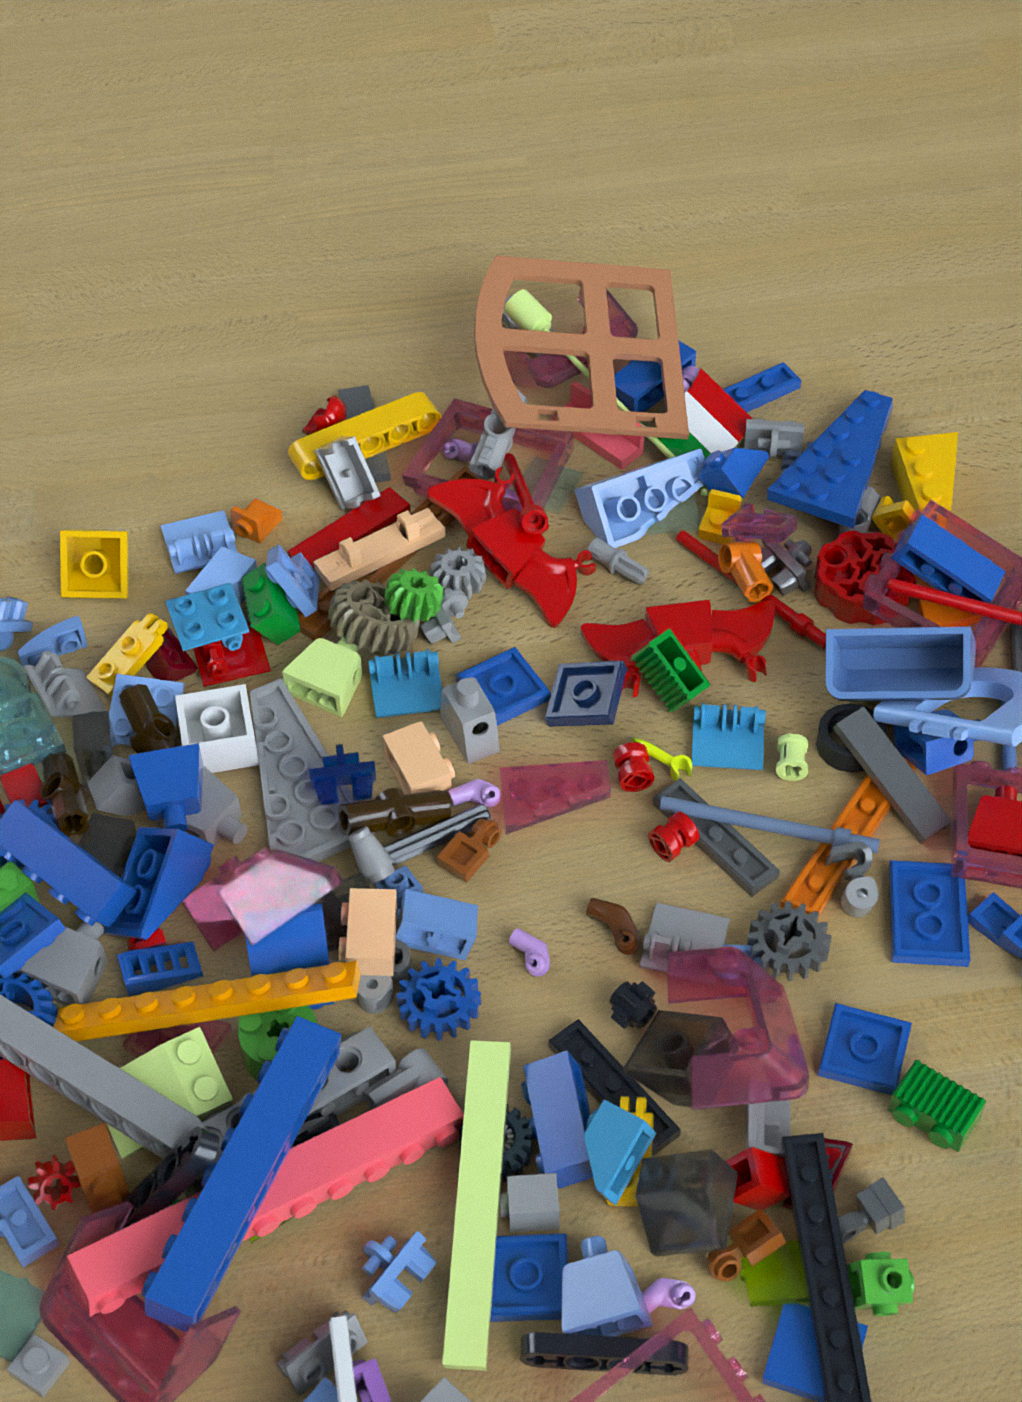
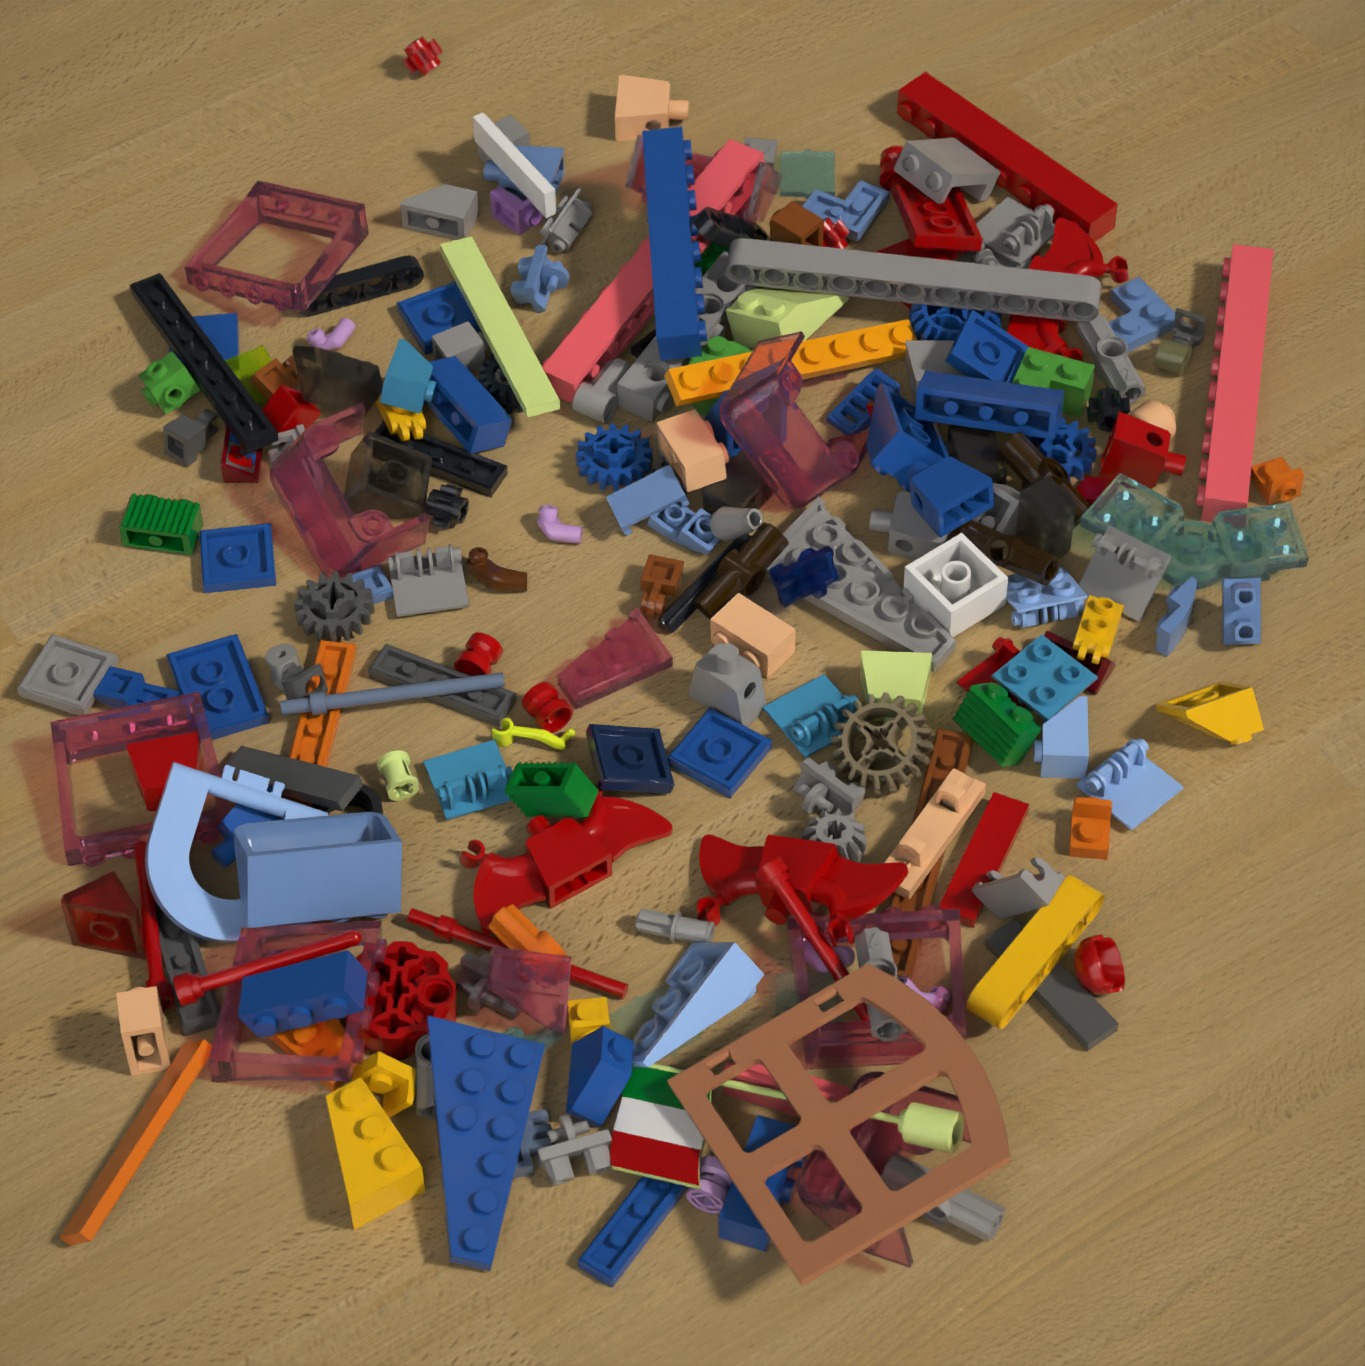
camera: 155 degrees right, 0 degrees up
medium blue plate [265,544,320,617] -> none
bright green gear [384,567,444,624] -> none
lavender arm [447,779,501,807] -> none
medium blue torso [562,1236,653,1337] -> none

